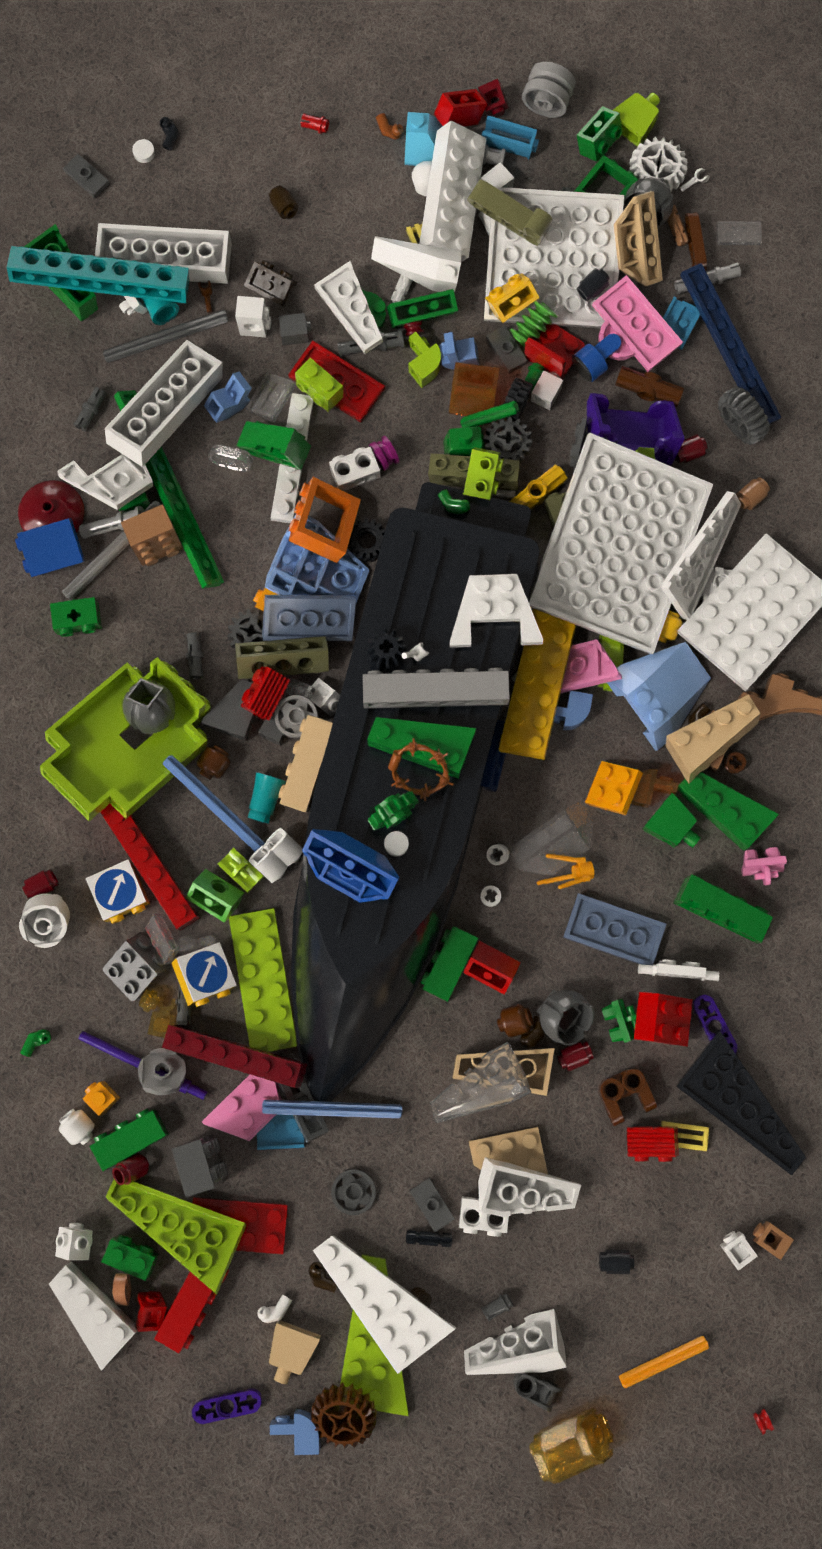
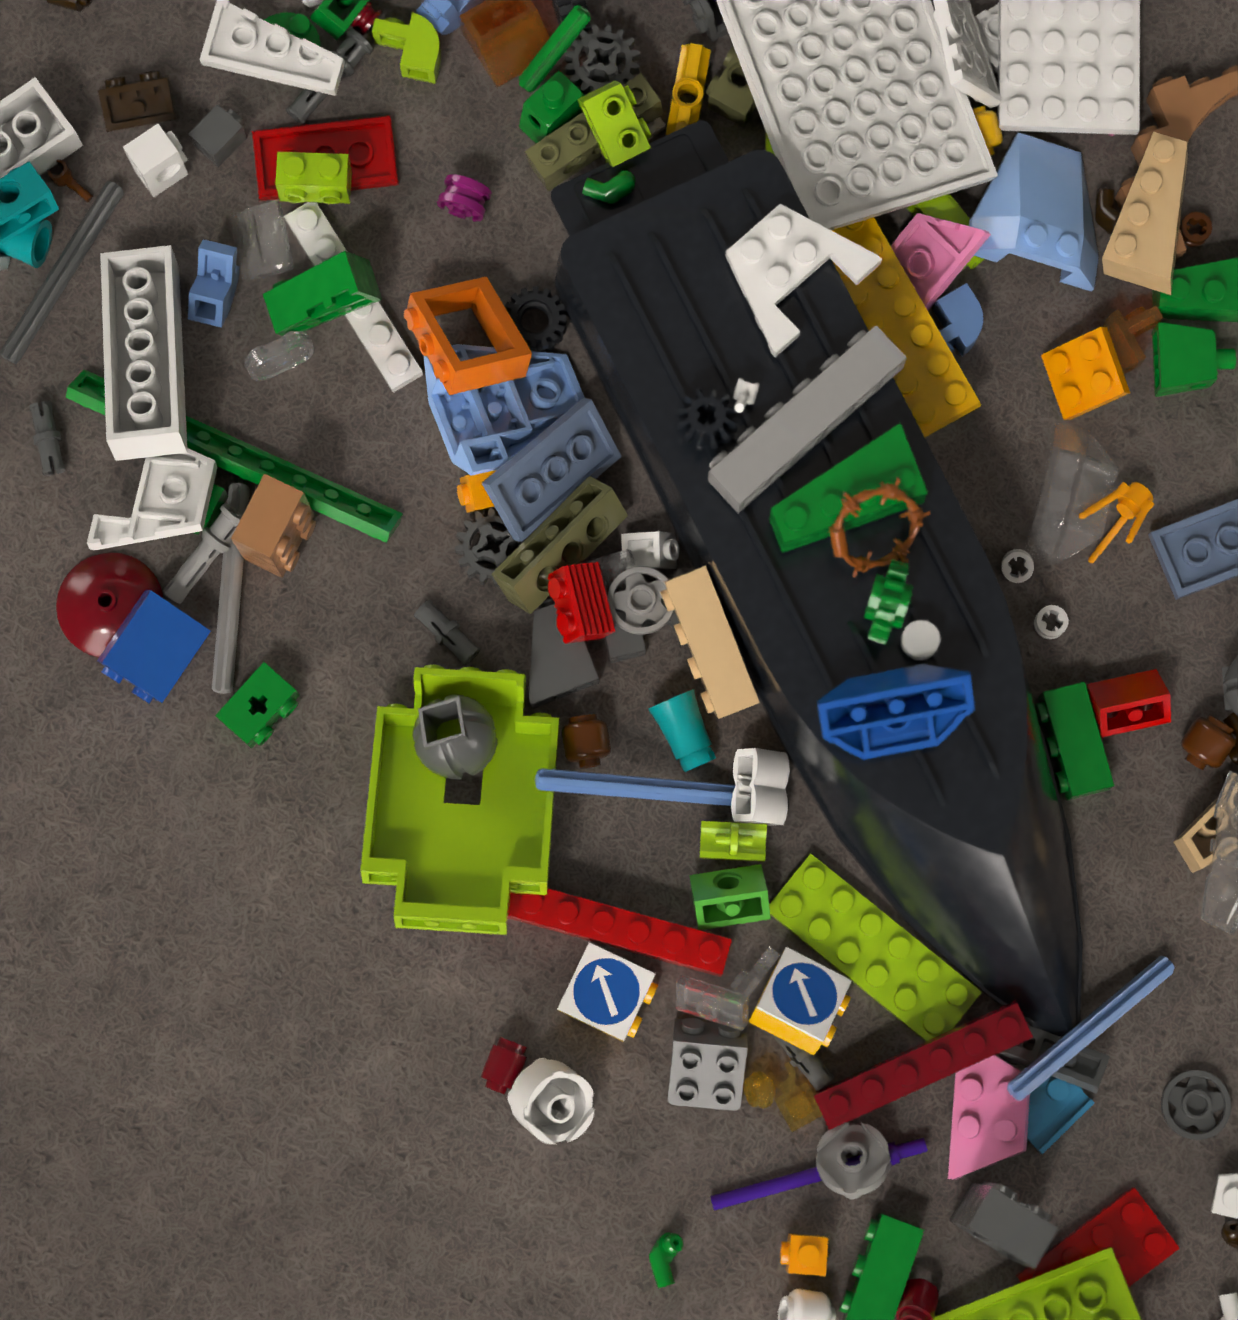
camera: 45 degrees left, 0 degrees up
white brick [329,447,381,491] -> none

